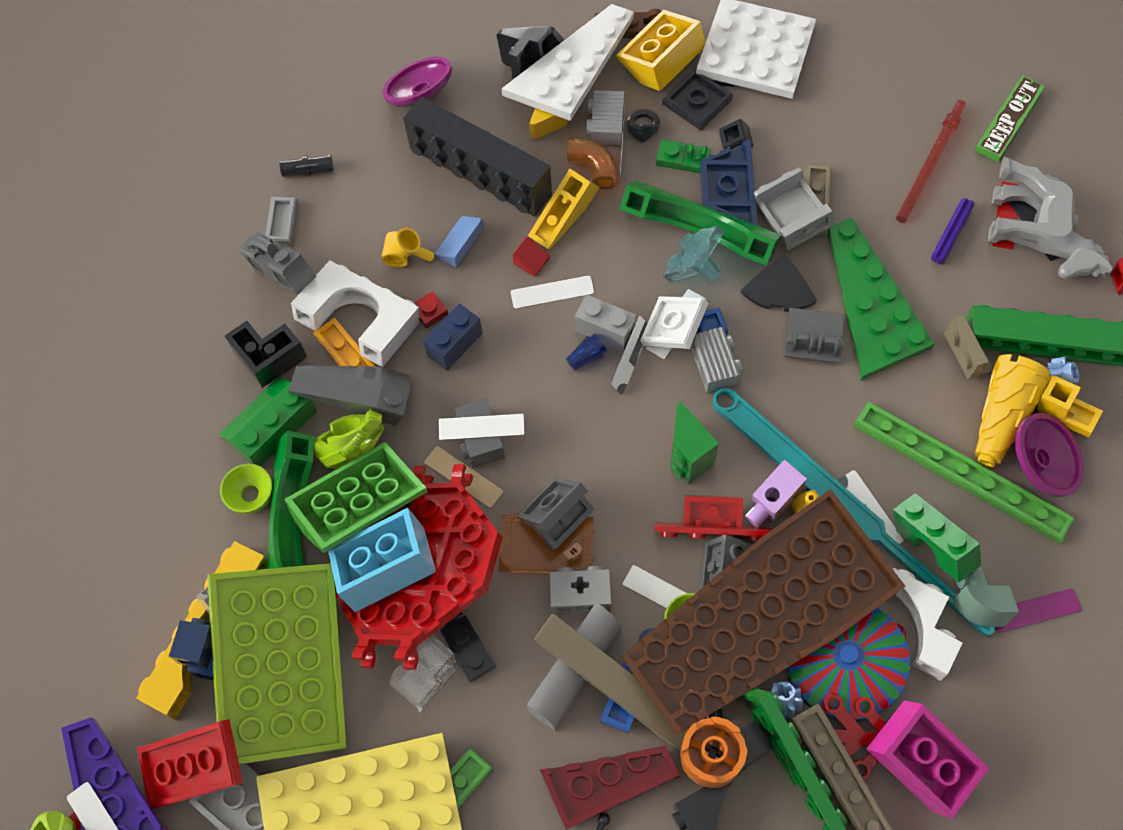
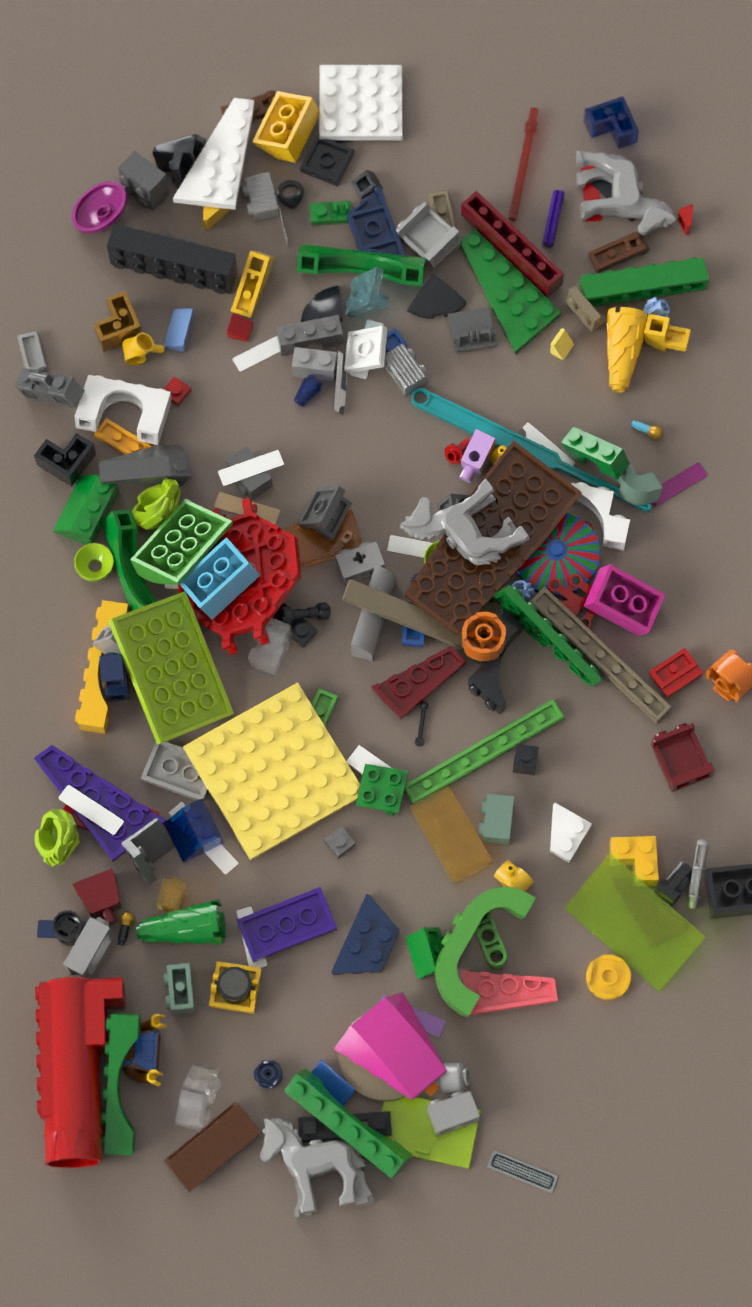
camera: 20 degrees left, 5 degrees up
red tile [137,719,243,809] -> none
black pin [279,155,333,177] -> none
dark blue brick [423,303,483,371] -> none
clear orange cylinder [567,137,618,190] -> none
red bracket [654,495,772,541] -> none
green slope [670,402,719,485] -> none
bright green tile [853,401,1075,544] -> none
tile [975,75,1045,162] -> none
magenta dish [1015,413,1084,497] -> none
none -> pearl gold brick [94,291,142,352]
none -> dark grey brick [118,151,169,211]
none -> flat silver arch [276,315,343,356]
none -> black piece [278,602,331,625]
none -> black brick [301,286,343,322]
none -> light grey animal [400,479,530,565]
none -> red plate [444,438,470,465]
none -> dark red brick [461,190,564,298]
none -> light yellow slope [550,328,574,360]
none -> clear blue brick [584,96,639,149]
none -> reddish brown plate [588,231,650,273]
none -> piece [631,420,663,440]

